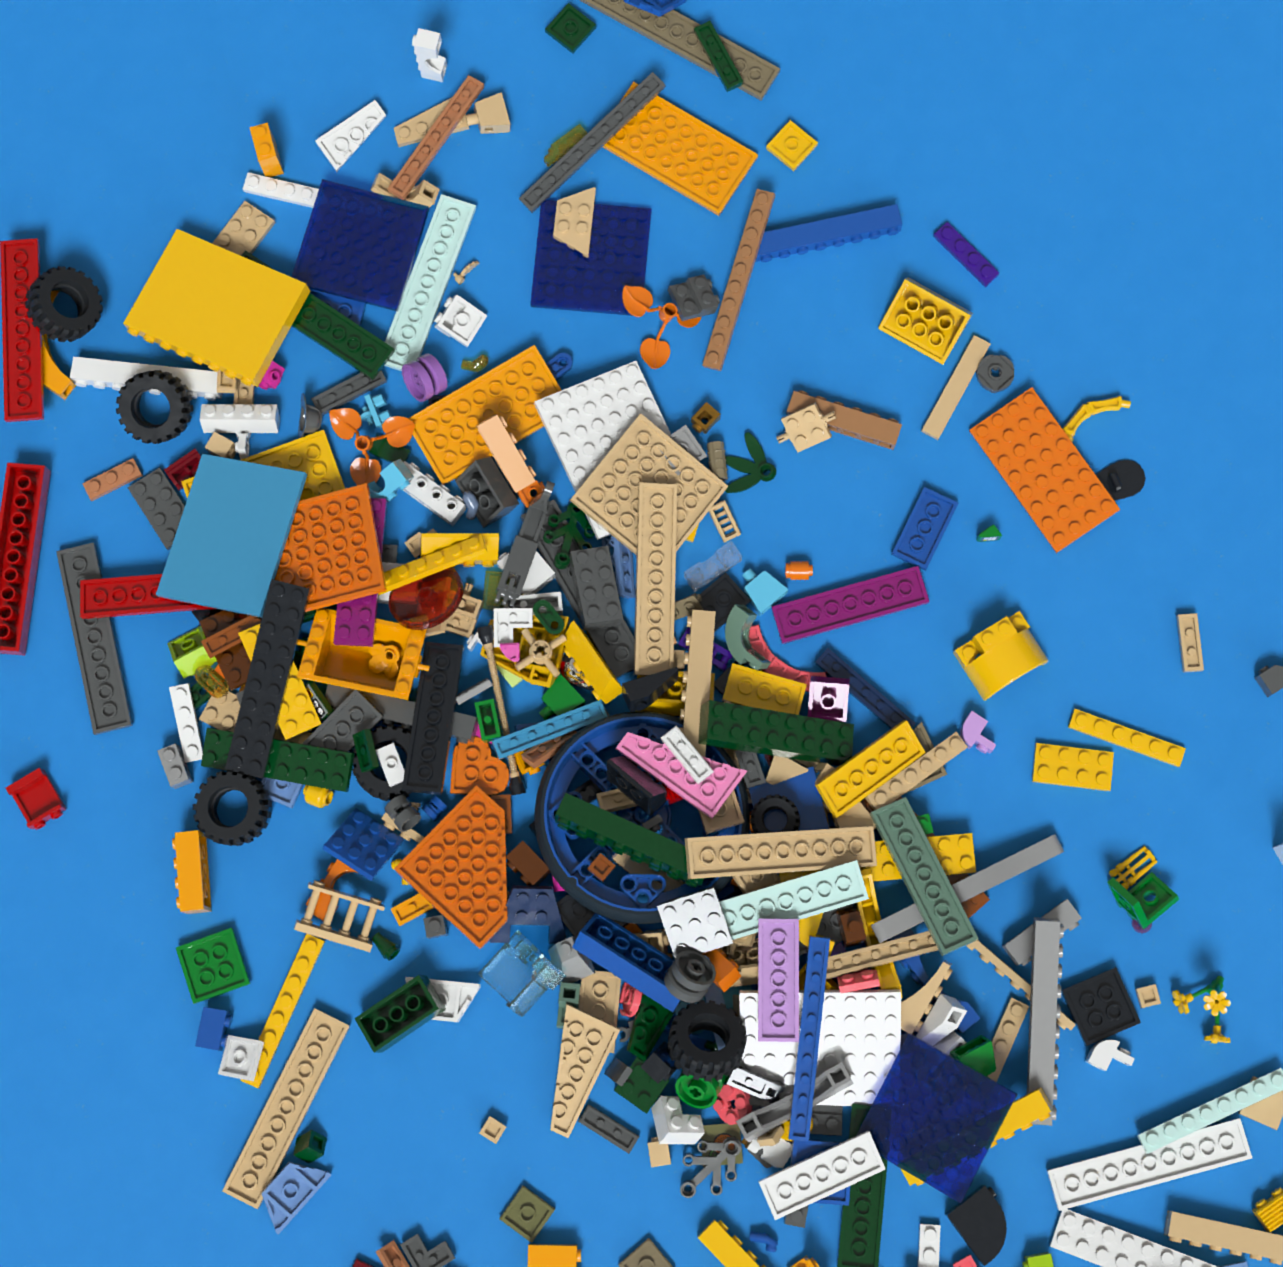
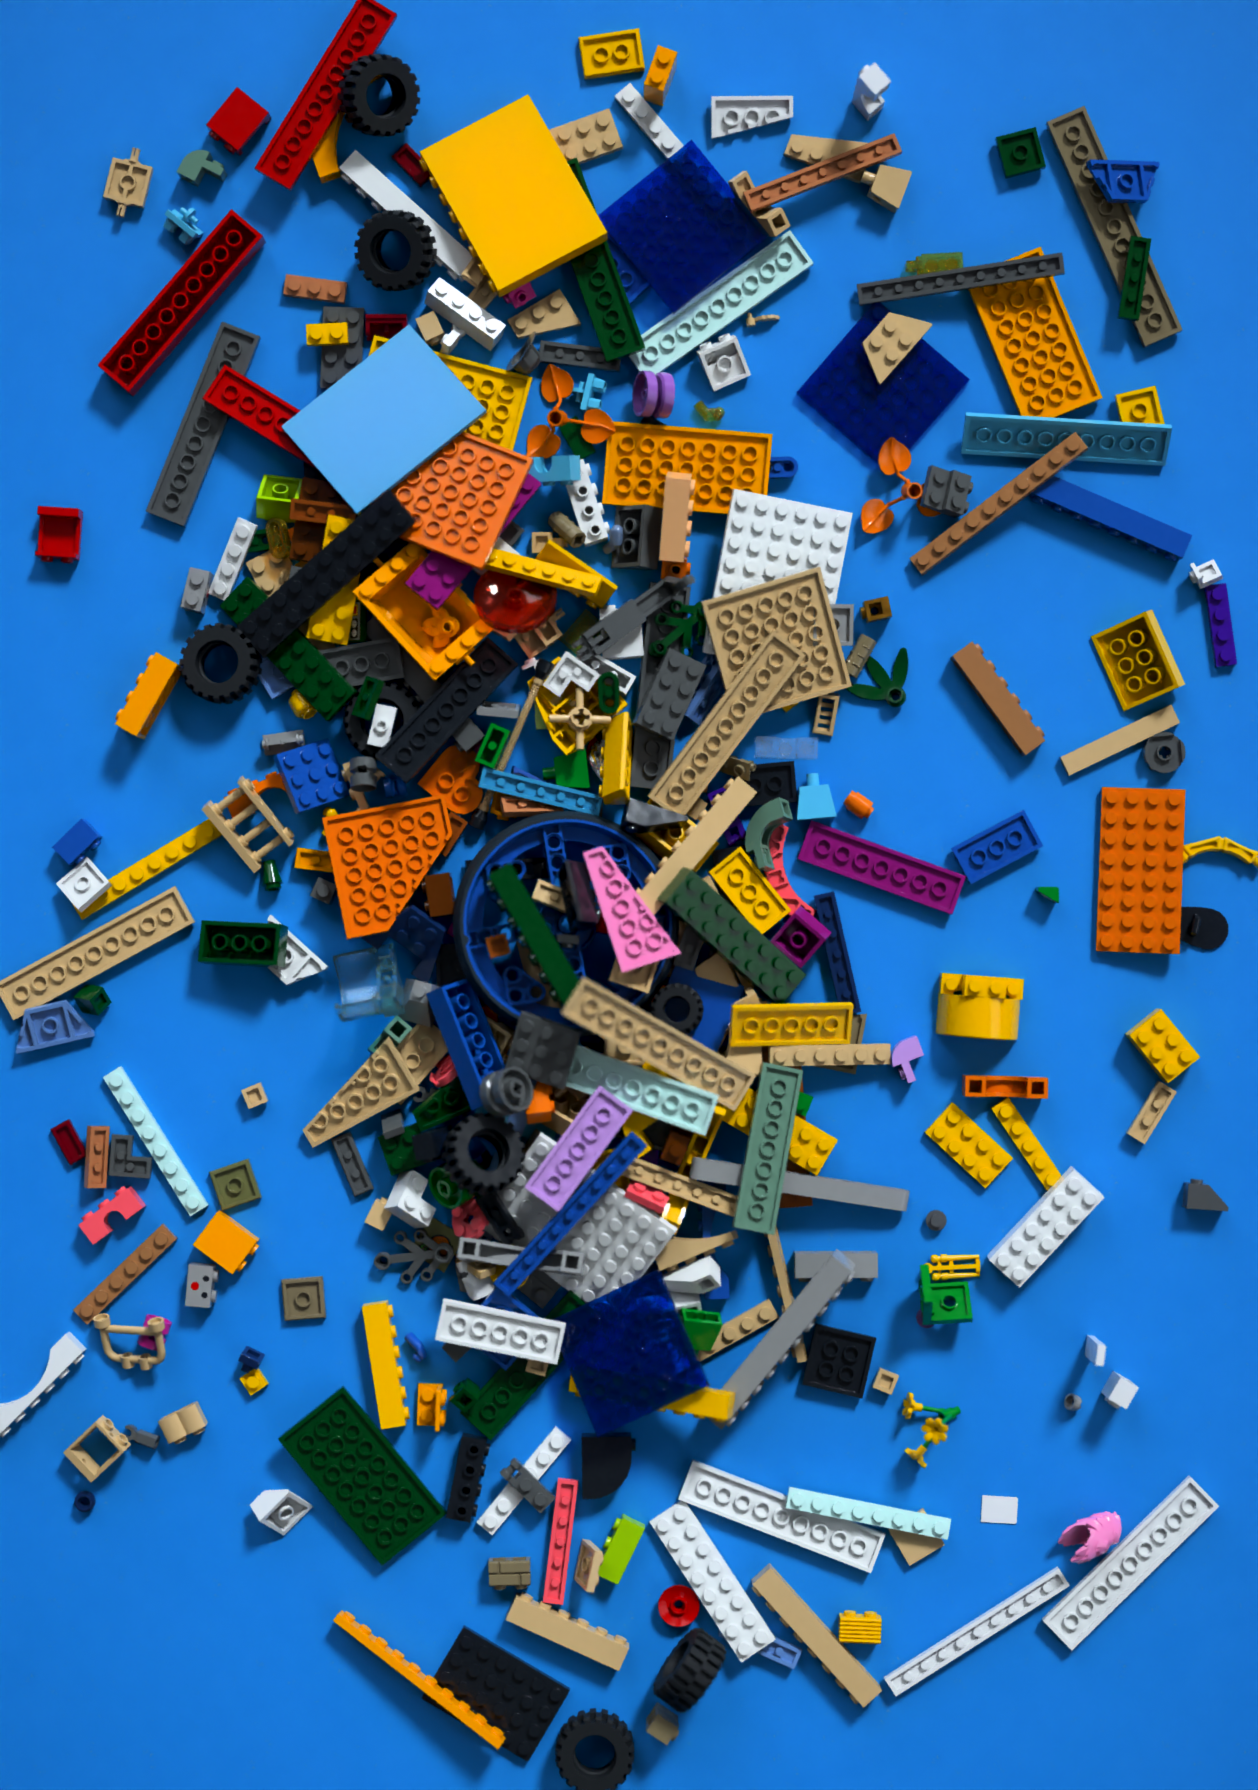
camera: 30 degrees right, 10 degrees up
green plate [176,928,251,1004] -> none
tile [500,642,520,663] -> none
white tile [661,726,714,784] -> none
tan plate [776,402,837,453] -> none
white brick [1085,1040,1135,1071] -> none
none -> light aqua plate [103,1066,209,1216]
none -> light grey hinge [262,730,305,756]
none -> yellow plate [306,322,349,347]
none -> dark red tile [392,143,431,188]
none -> dark green brick [449,1378,480,1413]
none -> tan wing [507,289,581,339]
none -> tan plate [525,1359,549,1376]
none -> dark tan axle [548,511,586,548]
none -> yellow tile [578,28,645,80]
none -> dark grey plate [926,1210,947,1231]
none -> medium azure plate [961,412,1172,466]
none -> orange arch [962,1075,1048,1099]
none -> white brick [987,1166,1105,1288]
none -> yellow brick [1125,1008,1200,1083]
none -> white bracket [1188,559,1223,589]

